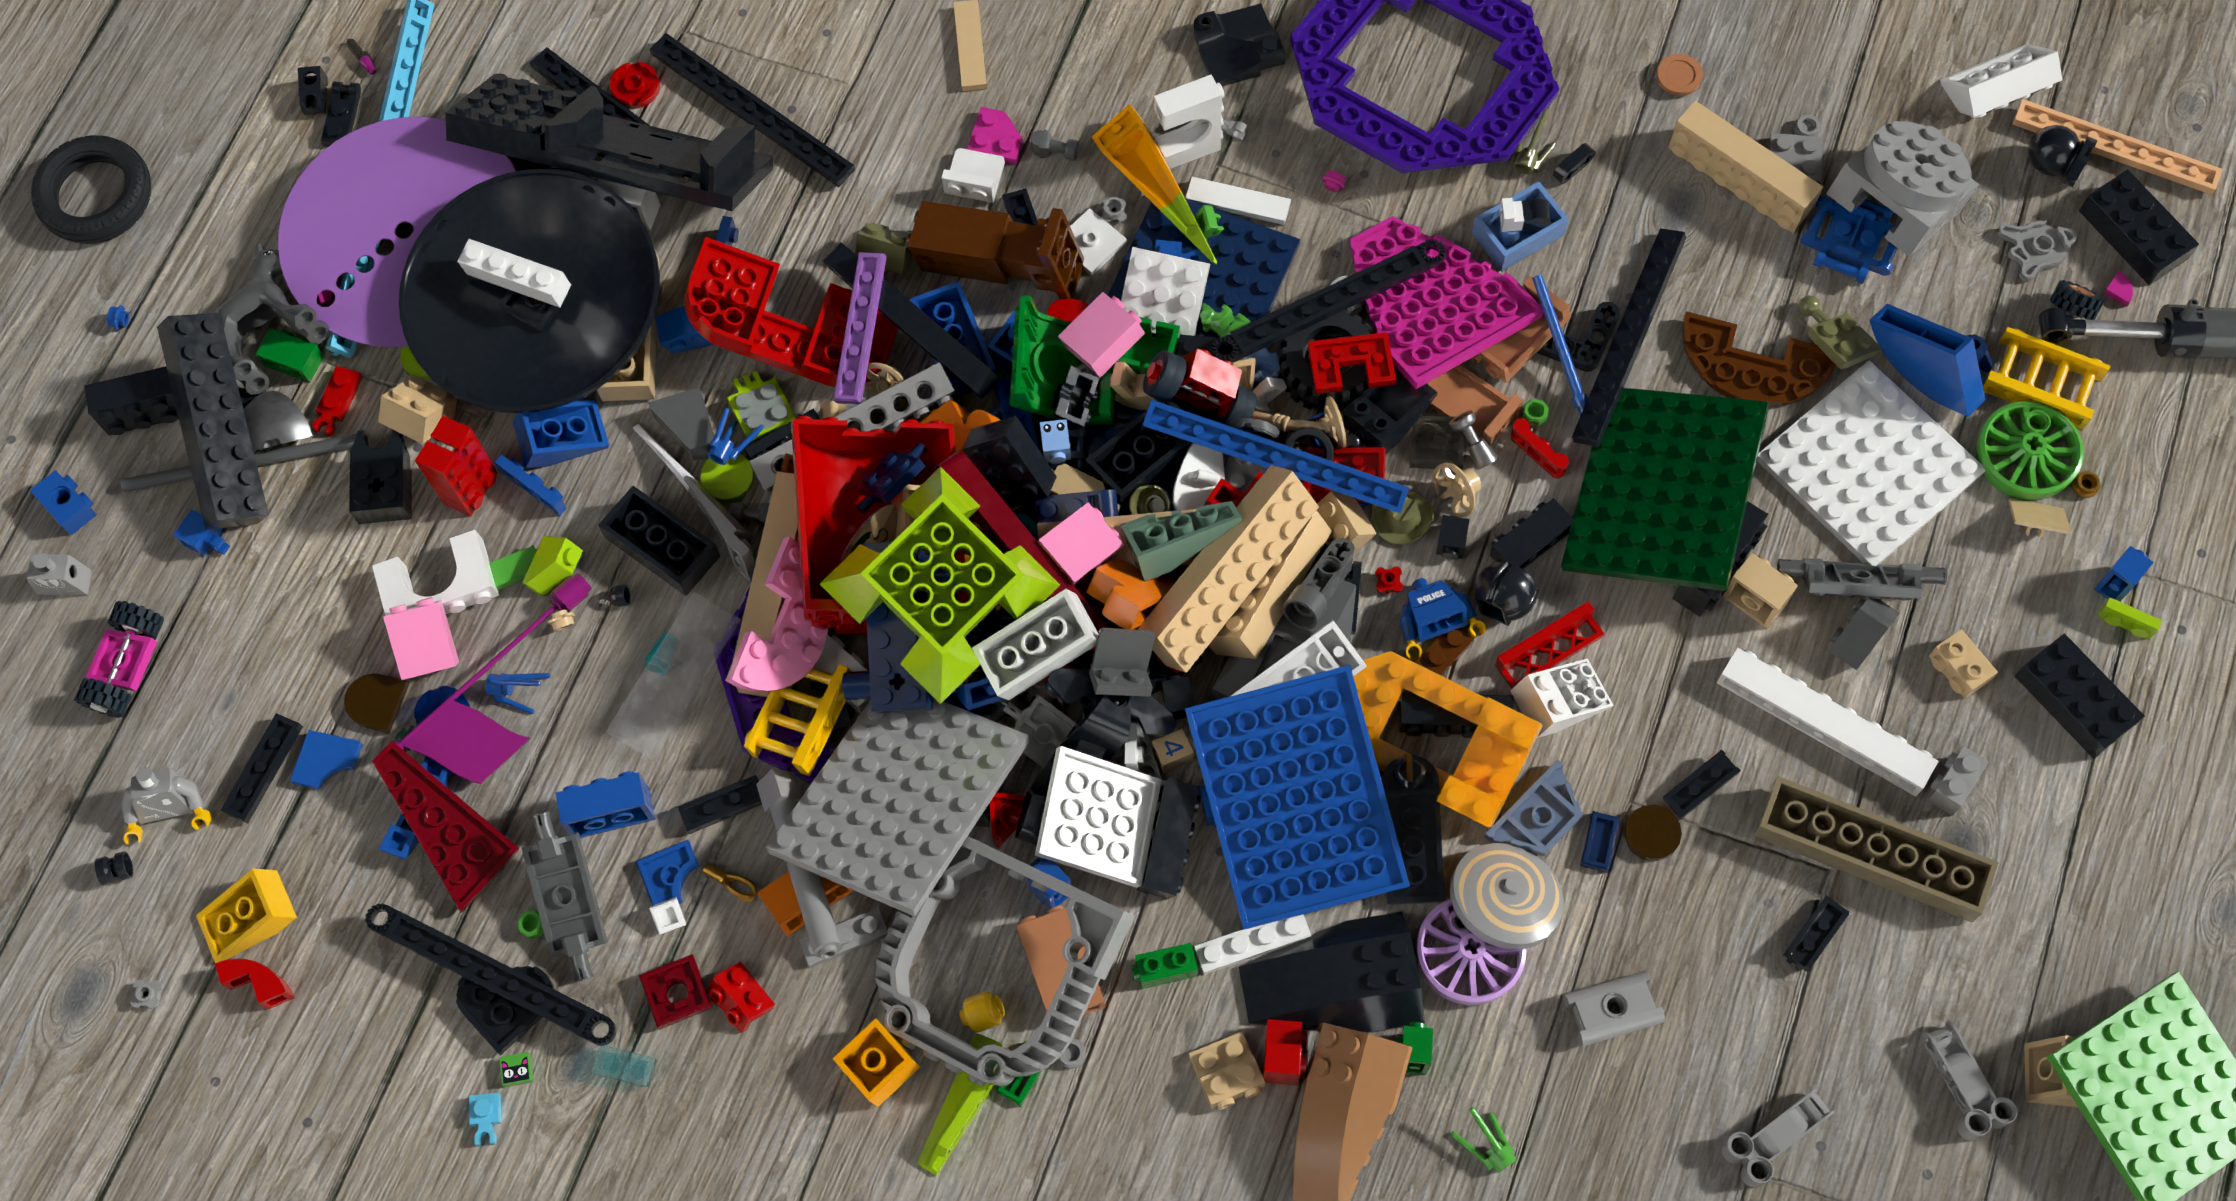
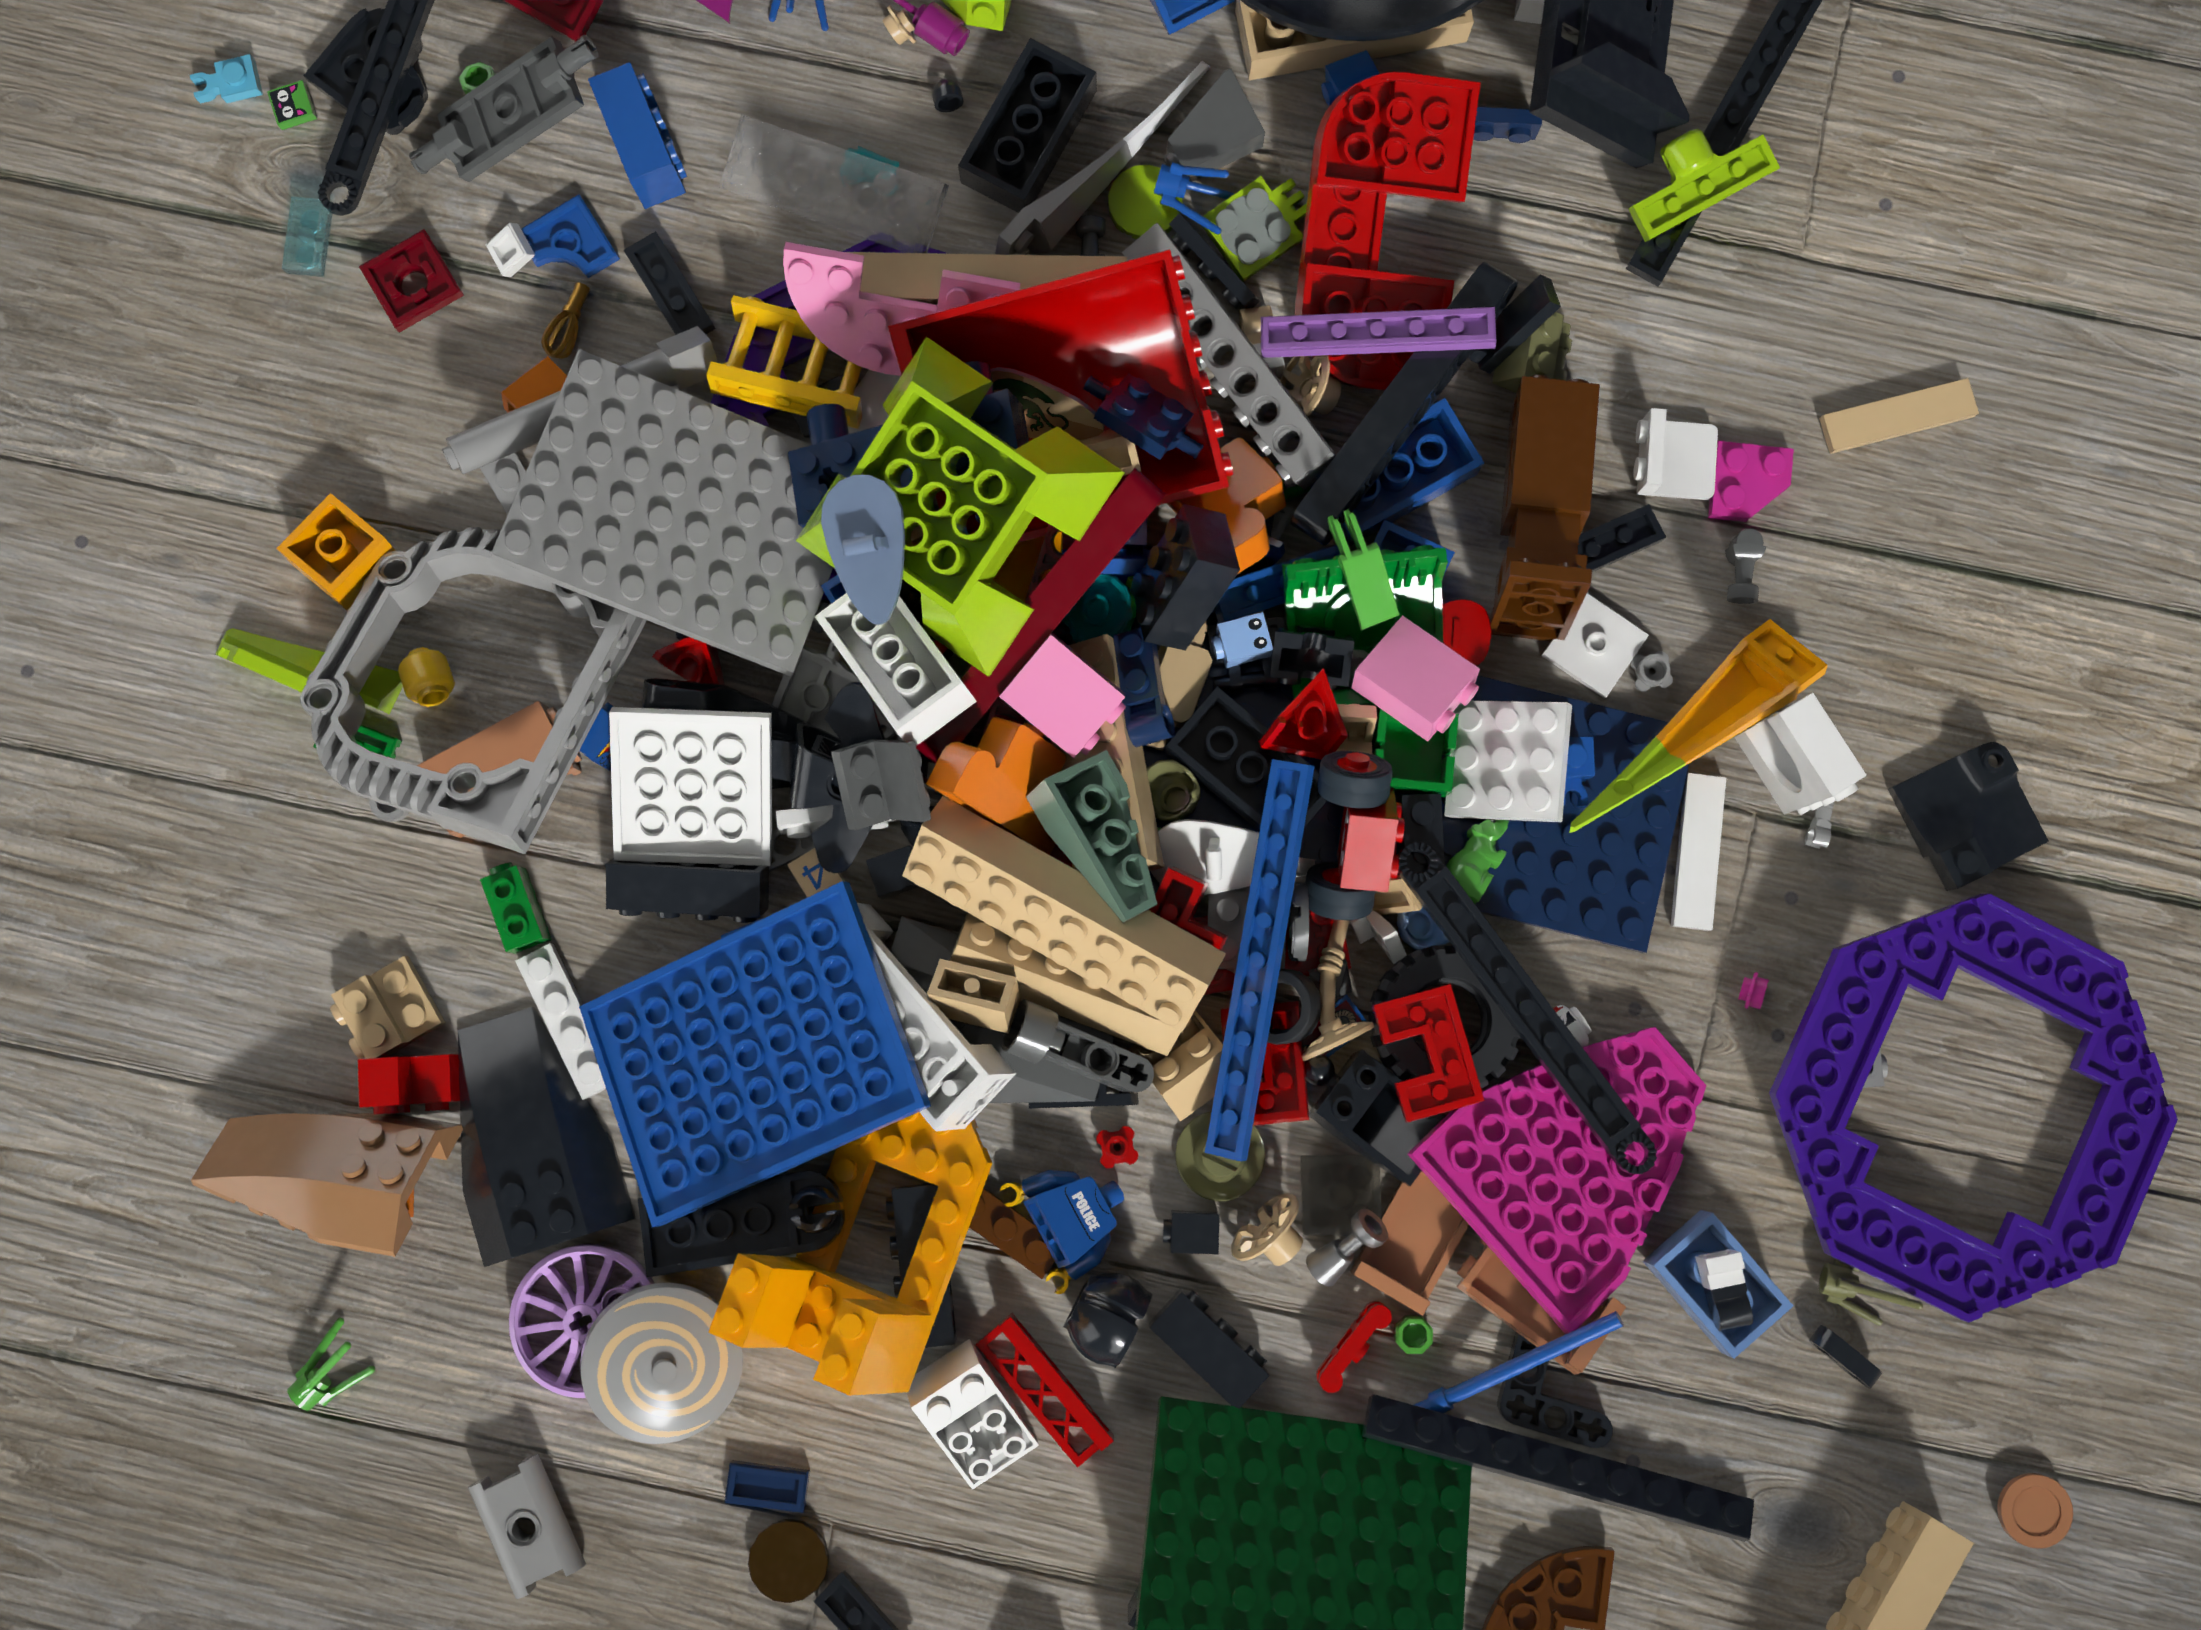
camera: 80 degrees right, 15 degrees up
red bracket [707,961,775,1033] -> none
bright green tile [1194,205,1224,241] -> none
green brick [1394,1022,1433,1075] -> none
sand blue wing [1484,759,1583,856] -> none
none -> sand blue shield [821,475,905,625]
none -> tan brick [927,959,1021,1034]
none -> red slope [1259,668,1348,760]
none -> bright green arm [1328,509,1399,630]
none -> black hinge [1469,274,1561,374]
none -> lime plate [1628,128,1780,242]

